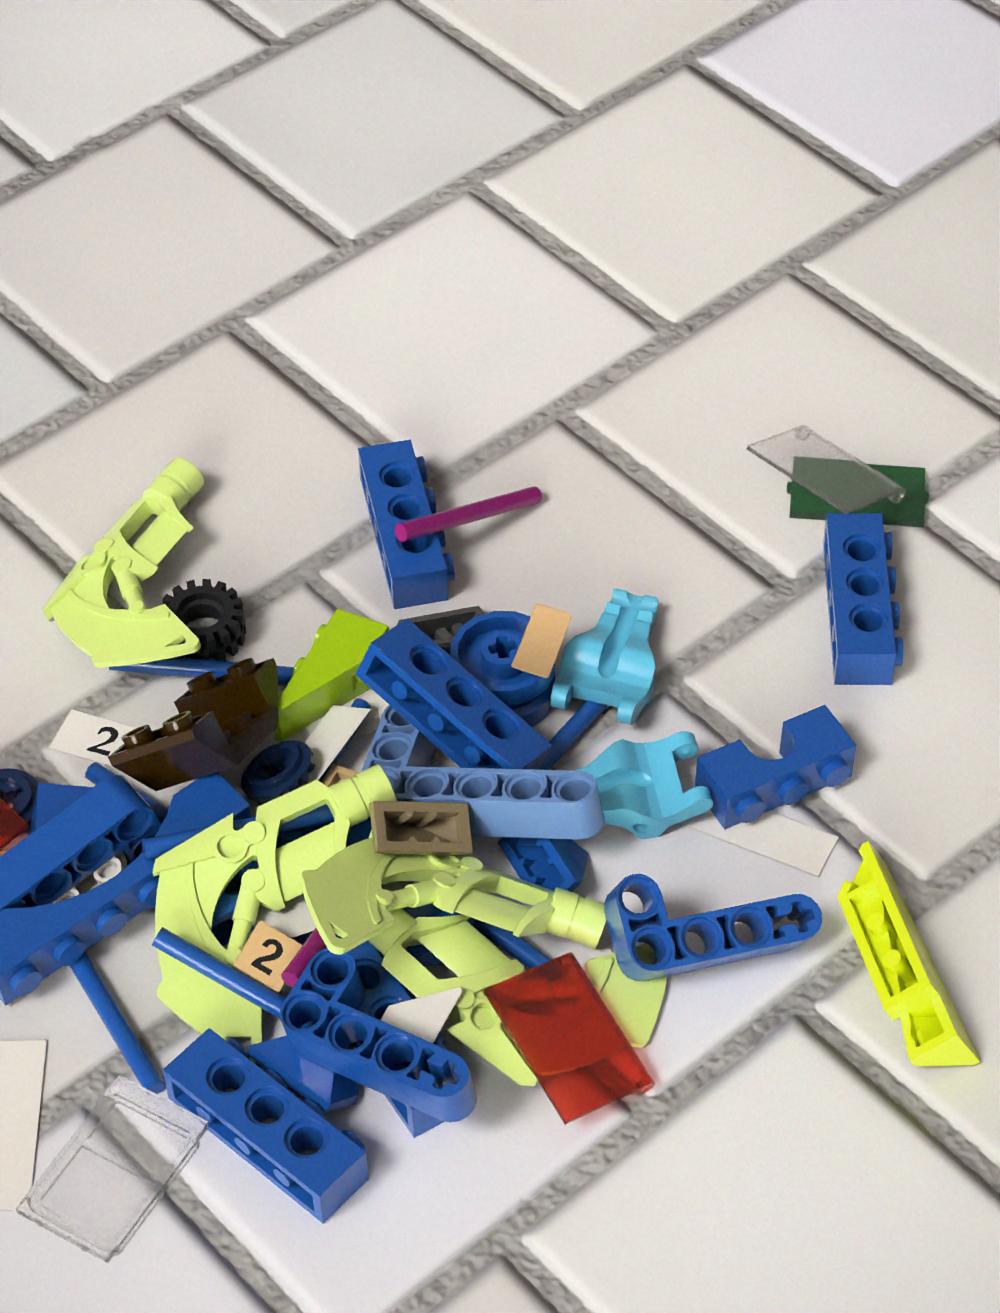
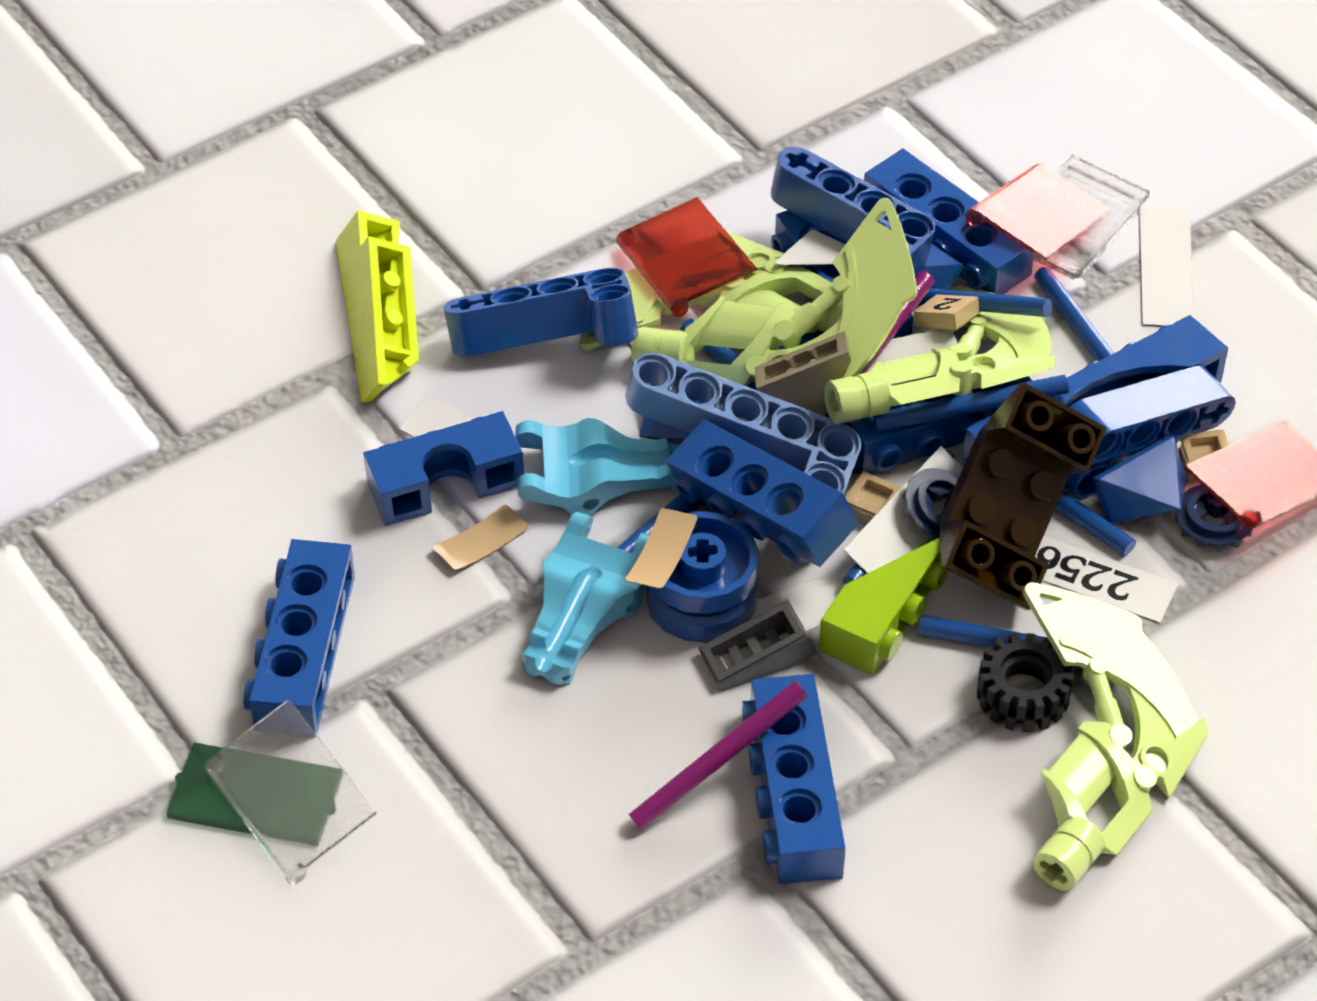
camera: 175 degrees left, 0 degrees up
none -> tan sticker [432,504,528,570]
none -> clear red piece [965,164,1110,261]

